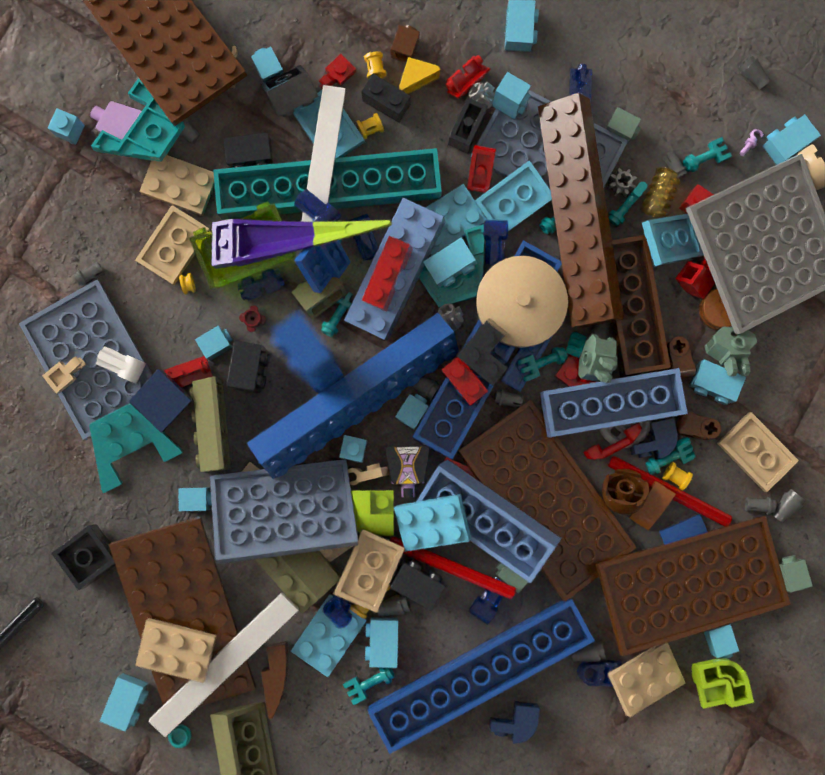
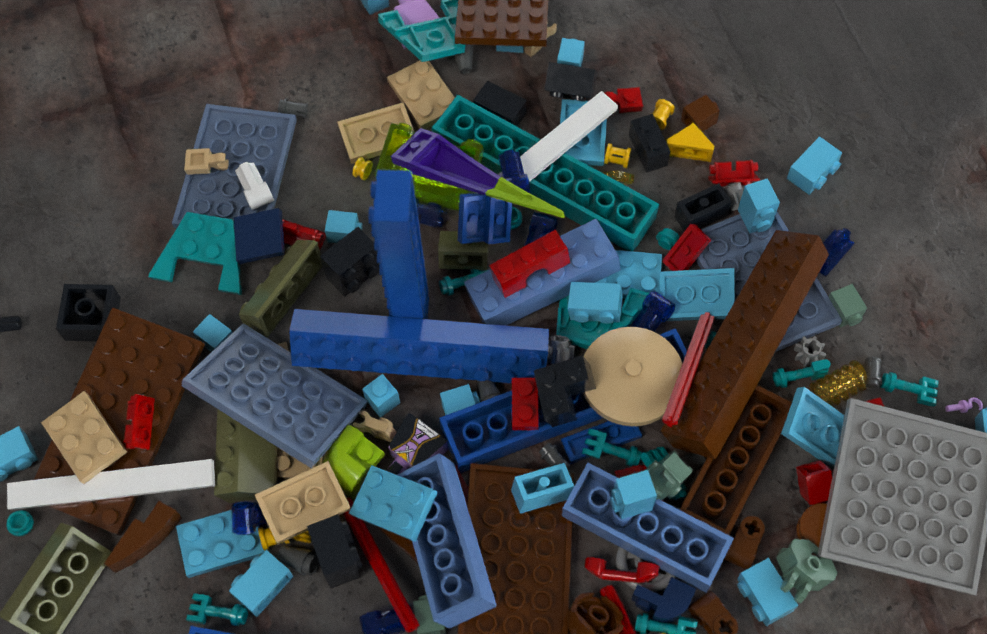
camera: 45 degrees right, 20 degrees down
none -> red hinge [123,394,155,450]
none -> medium azure brick [511,463,574,514]
none -> clear yellow tile [601,170,634,184]
none -> medium azure brick [610,470,657,520]
none -> teal plate [656,228,680,250]
none -> red axle [662,312,715,427]

